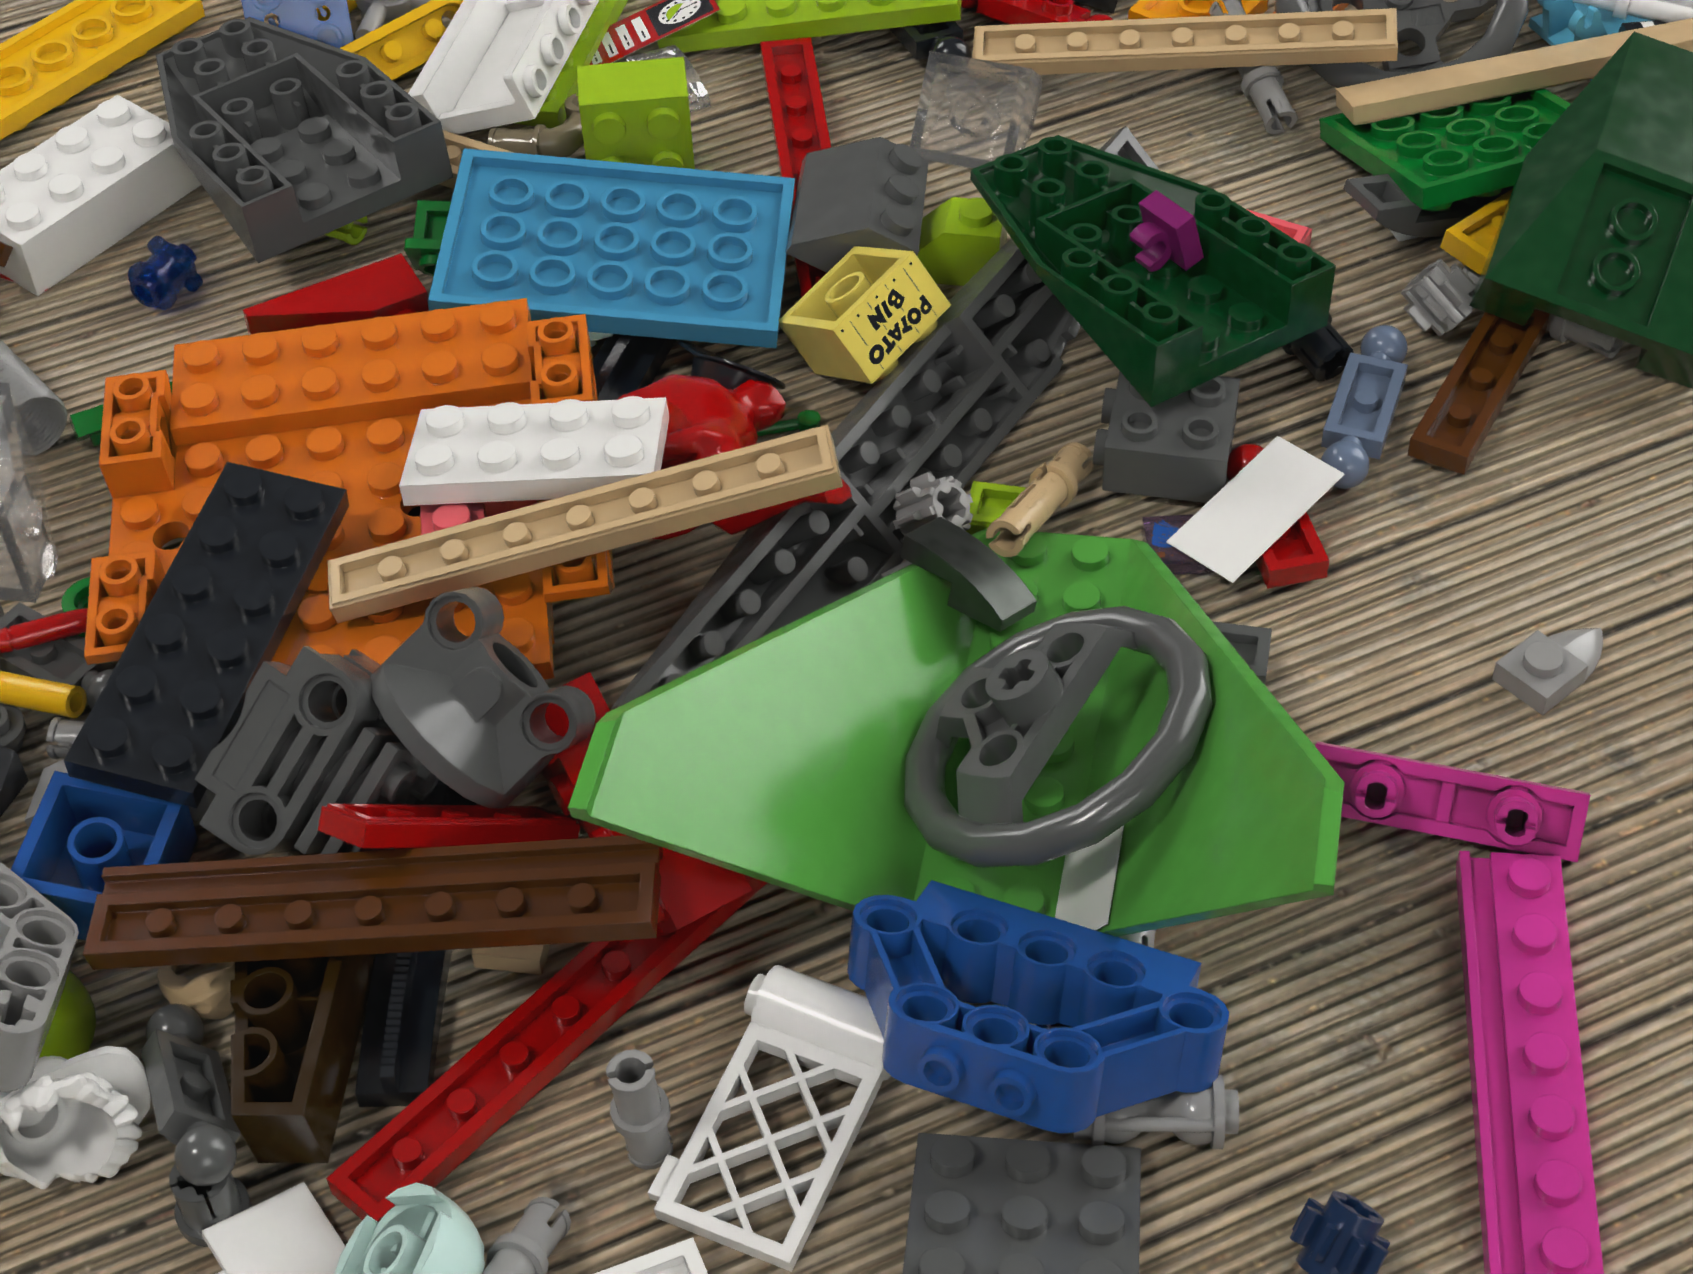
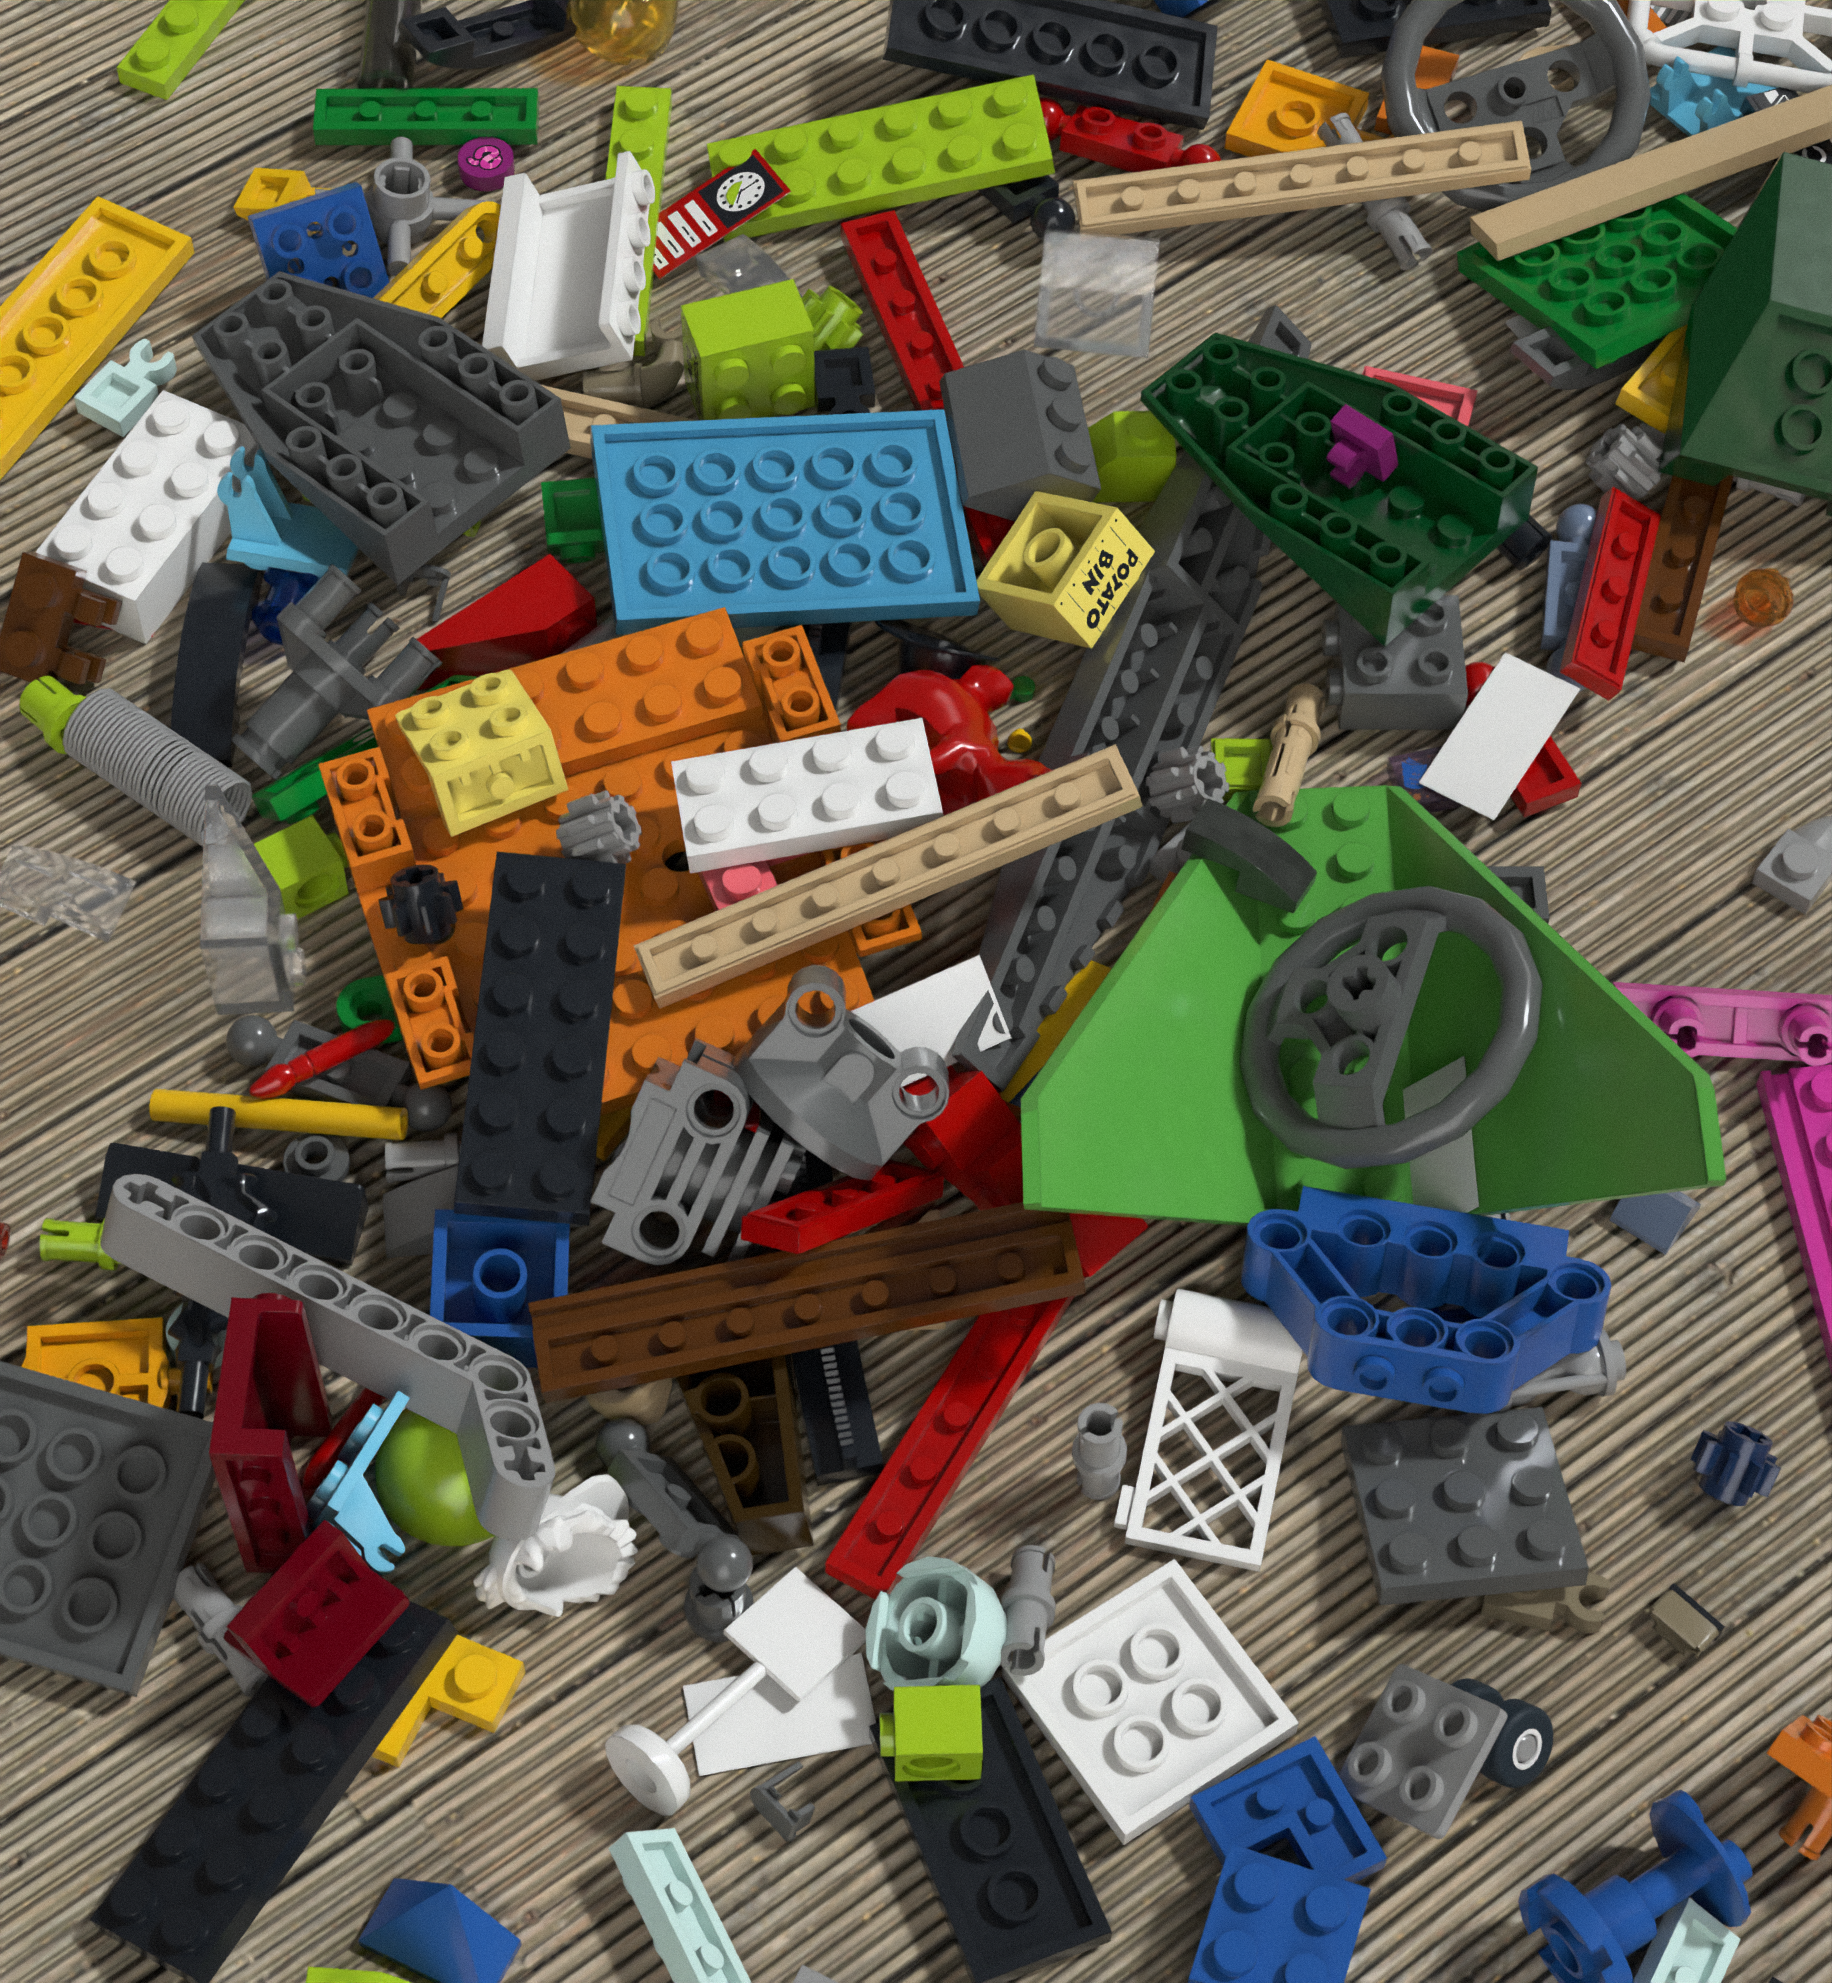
camera: 15 degrees left, 10 degrees up
none -> light aqua plate [74,339,177,437]
none -> black slope [171,562,263,767]
none -> medium azure plate [217,446,359,580]
none -> dark grey wheel [231,564,443,781]
none -> lime brick [245,815,349,927]
none -> black gear [378,865,464,944]
none -> light yellow bracket [395,669,569,837]
none -> dark grey piece [396,564,451,623]
none -> light grey gear [556,790,642,864]
none -> lime gear [801,286,864,351]
none -> black plate [814,347,876,415]
none -> white sticker [851,955,1011,1087]
none -> red tile [1559,487,1661,701]
none -> sand blue slope [1610,1191,1701,1255]
none -> clear orange plate [1733,568,1794,628]

